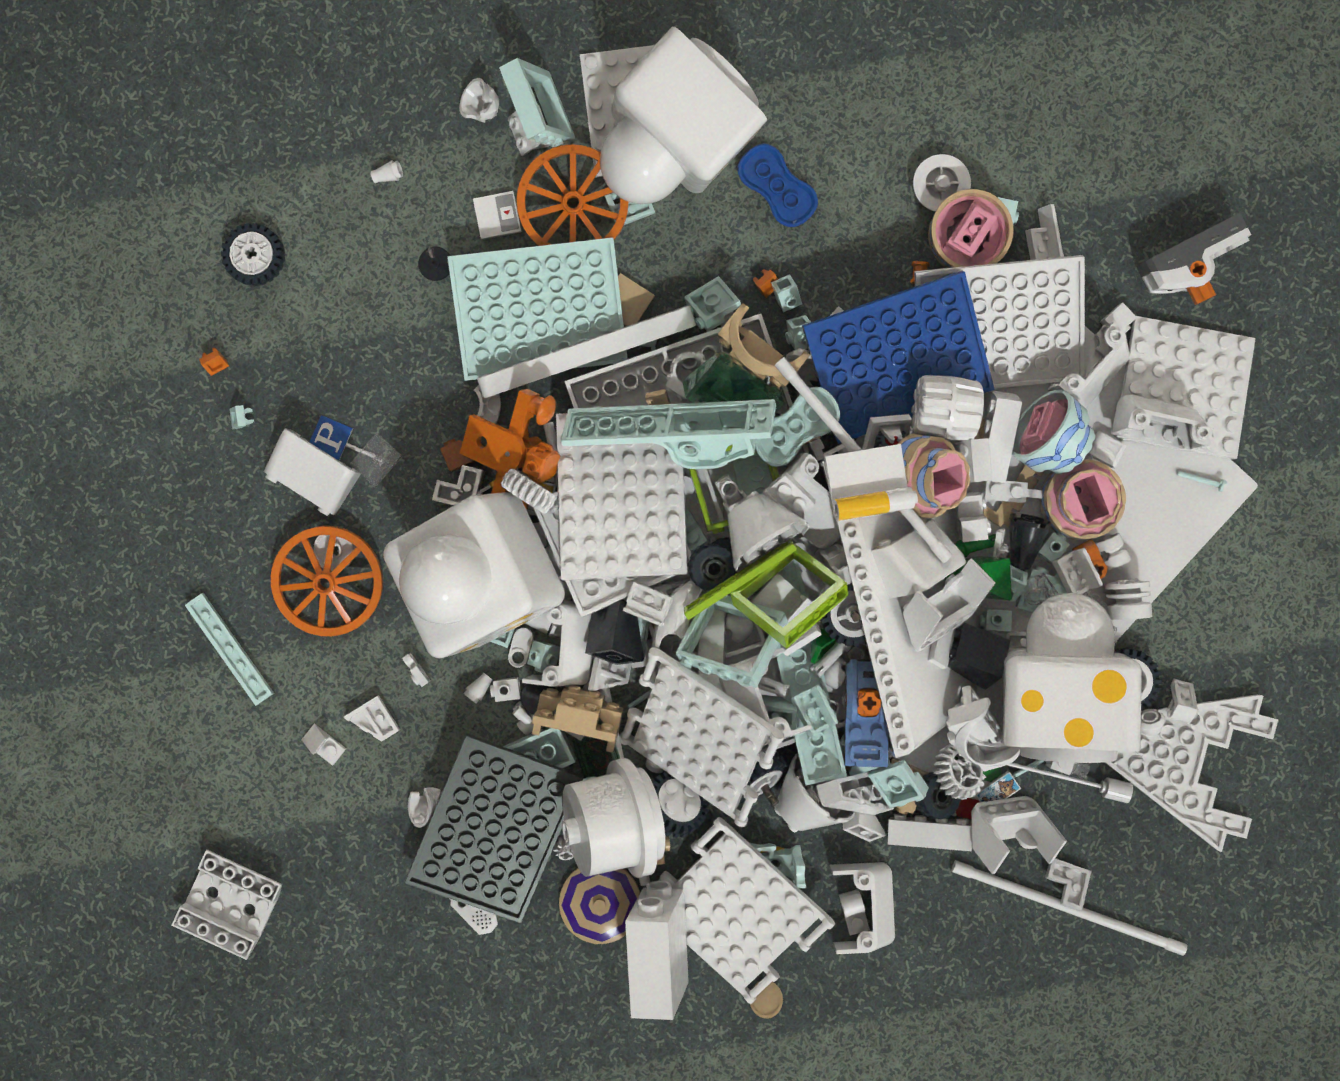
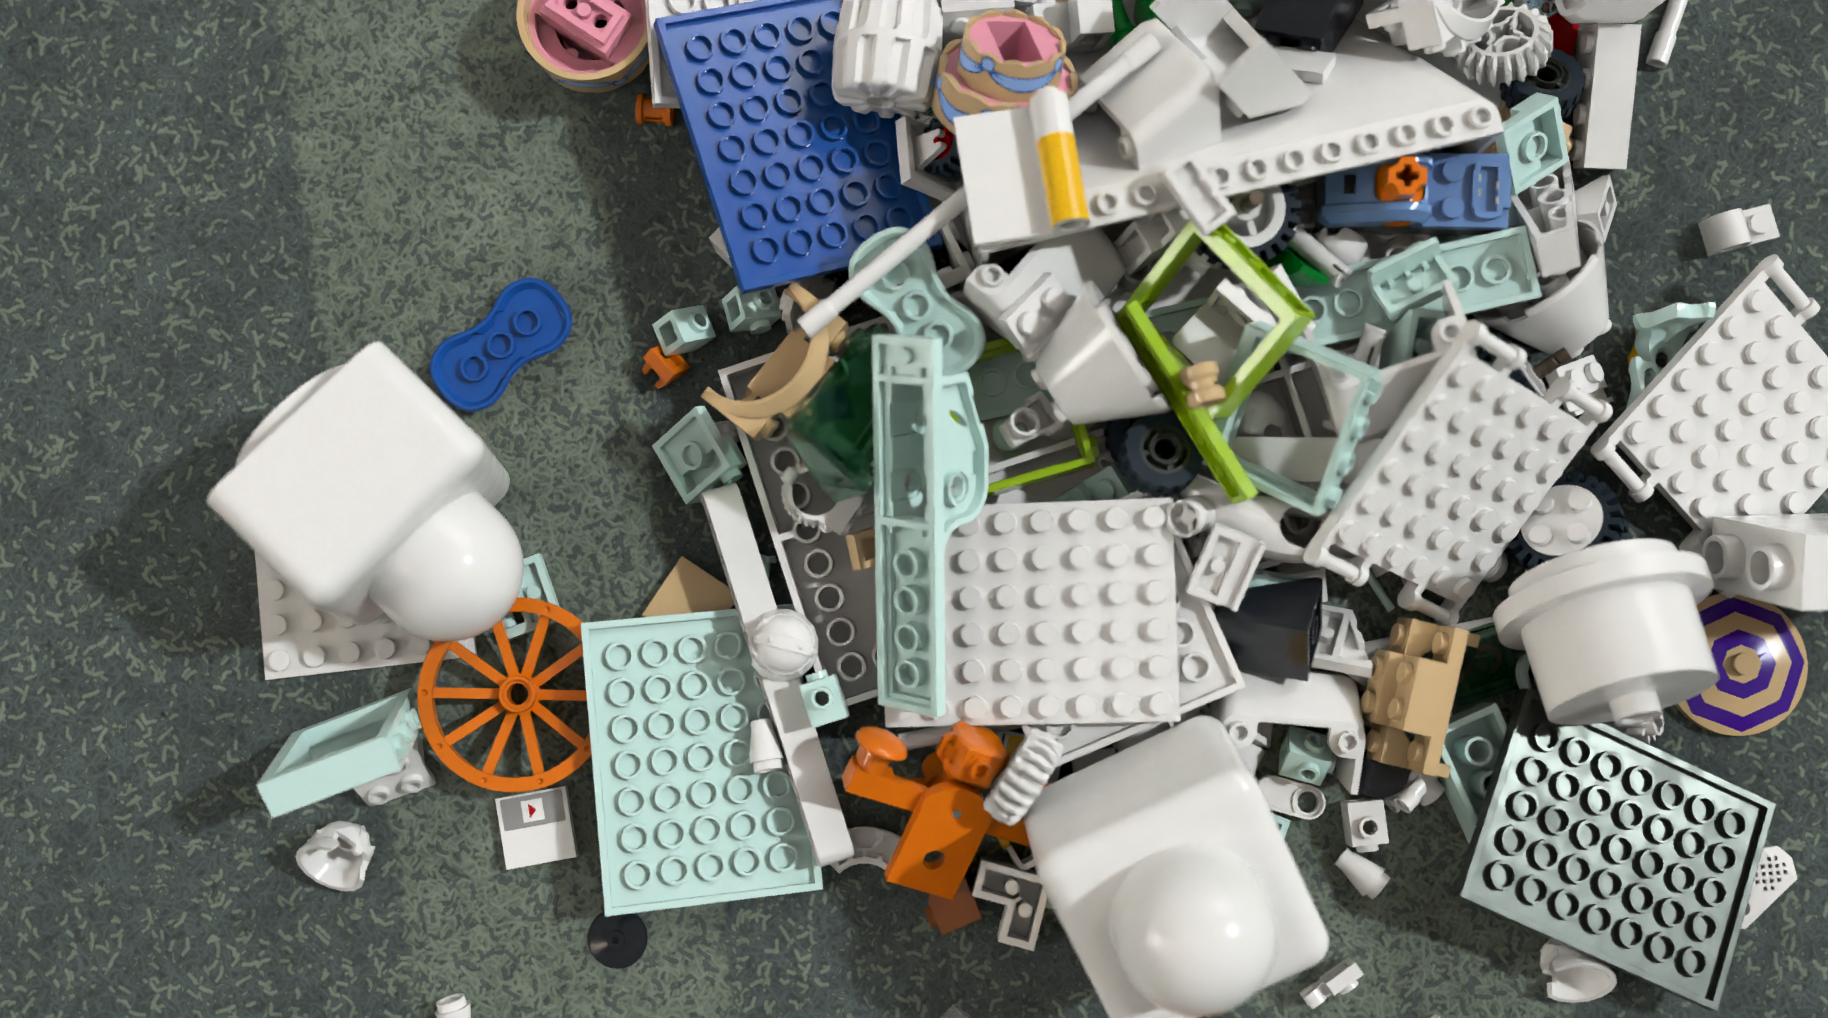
camera: 80 degrees left, 5 degrees down
white windscreen [830,862,895,954] -> none
white wheel [913,154,971,212] -> none
none -> white cone [749,718,785,774]
none -> white helmet [751,609,819,681]
none -> light aqua brick [799,669,850,728]
none -> white plate [1159,150,1237,238]
none -> white wheel [1166,495,1216,537]
none -> tan wheel [1179,361,1226,409]
none -> white plate [1545,354,1614,417]

